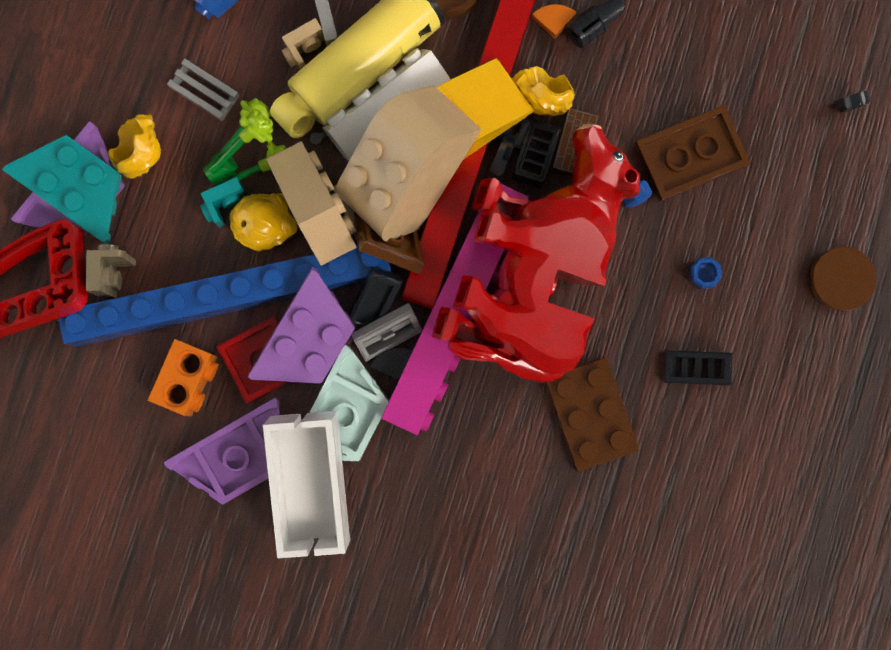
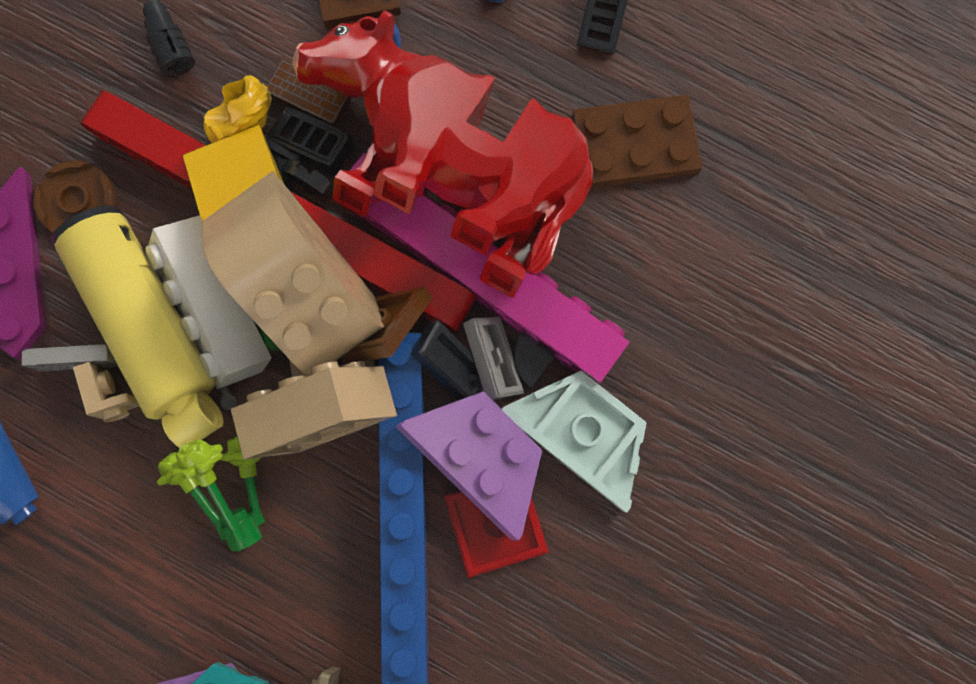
camera: 75 degrees left, 5 degrees down
yellow hair [108,114,161,179] -> none
orange brick [147,339,218,416] -> none
medium lavender wing [163,398,280,505] -> none
light grey tile [167,59,240,121] -> none
teal bracket [200,177,247,228] -> none
yellow hair [229,193,297,252] -> none
white piece [263,411,350,558] -> none
orange tile [531,4,577,39] -> none

